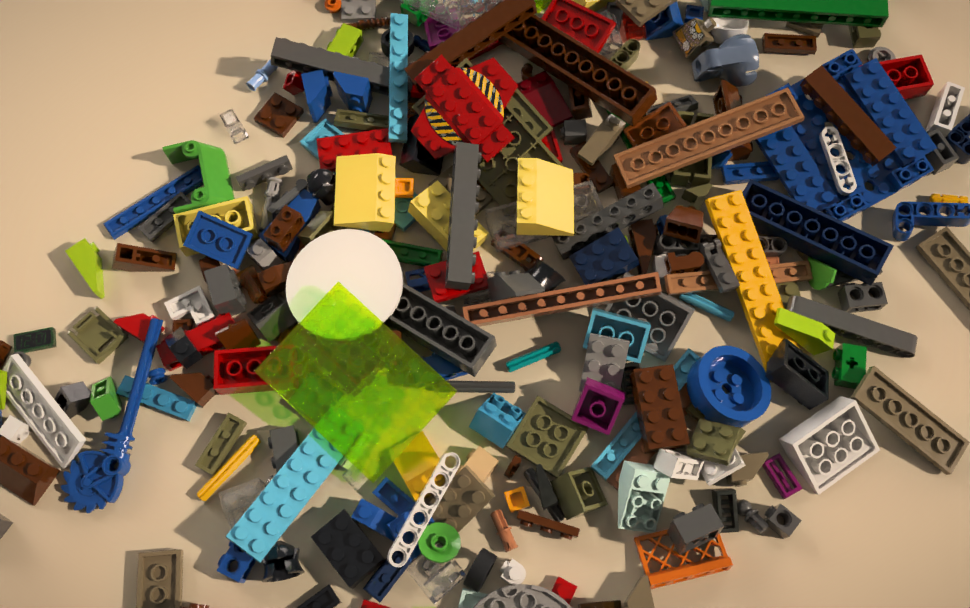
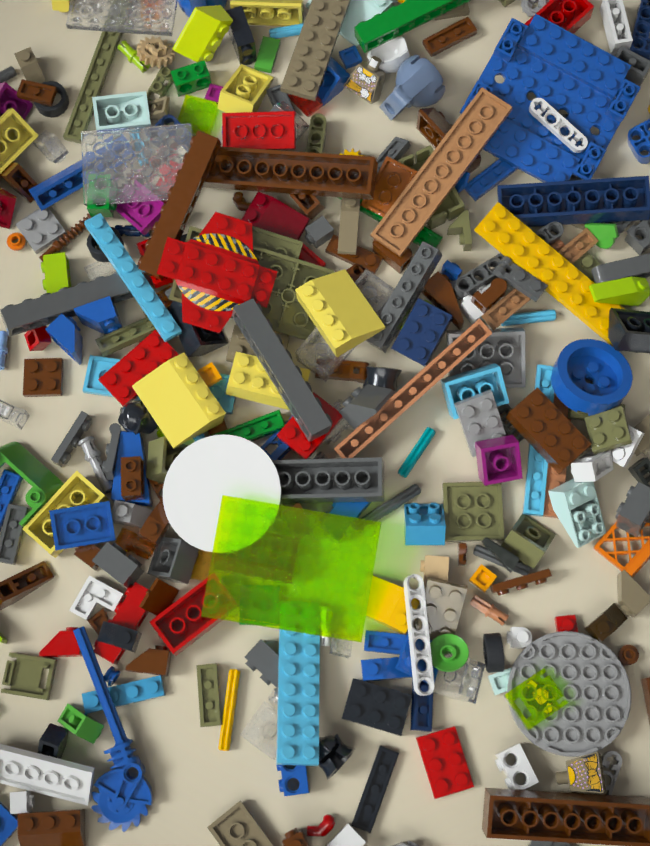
camera: 30 degrees left, 5 degrees up
reddish brown torso [663,205,704,243] -> none
reddish brown brick [800,65,897,167] -> none

